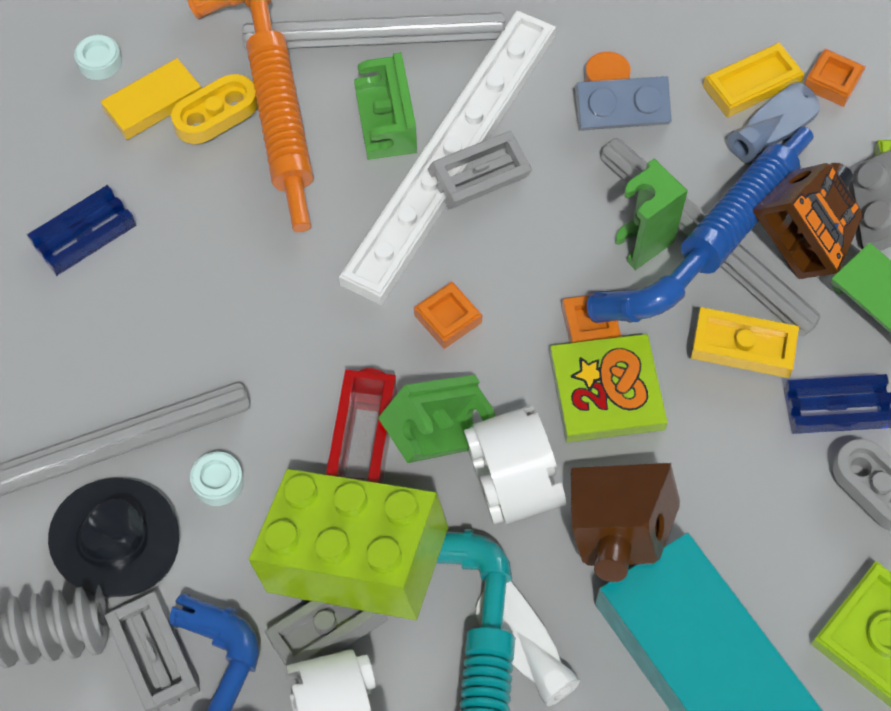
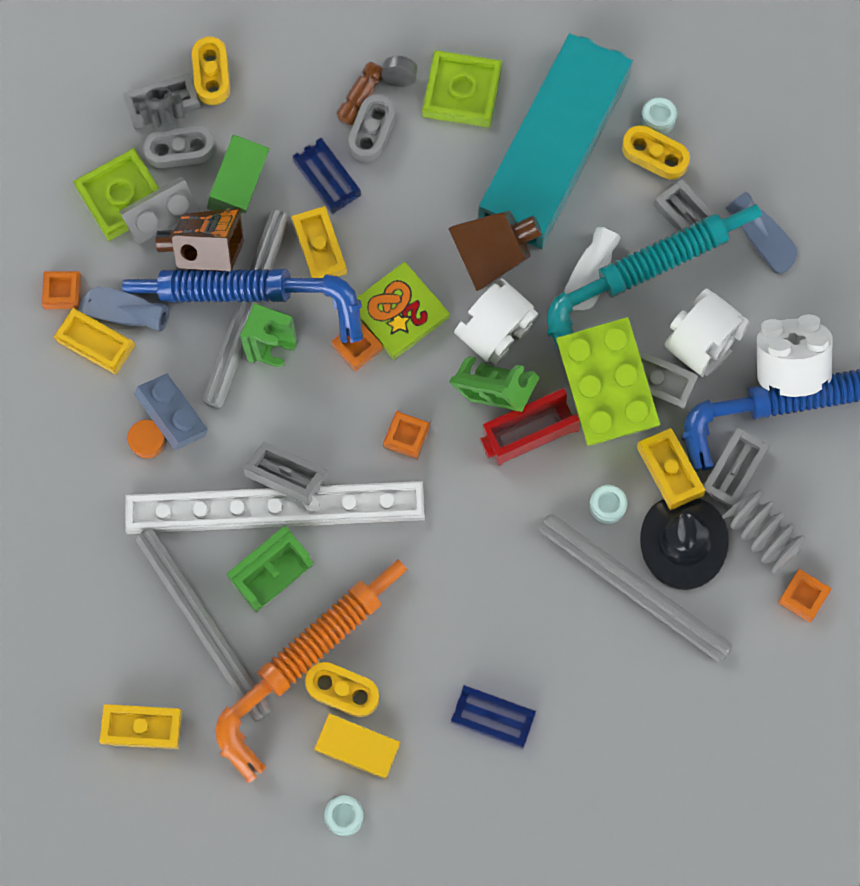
camera: 120 degrees left, 10 degrees up
none -> yellow plate [637,428,705,510]

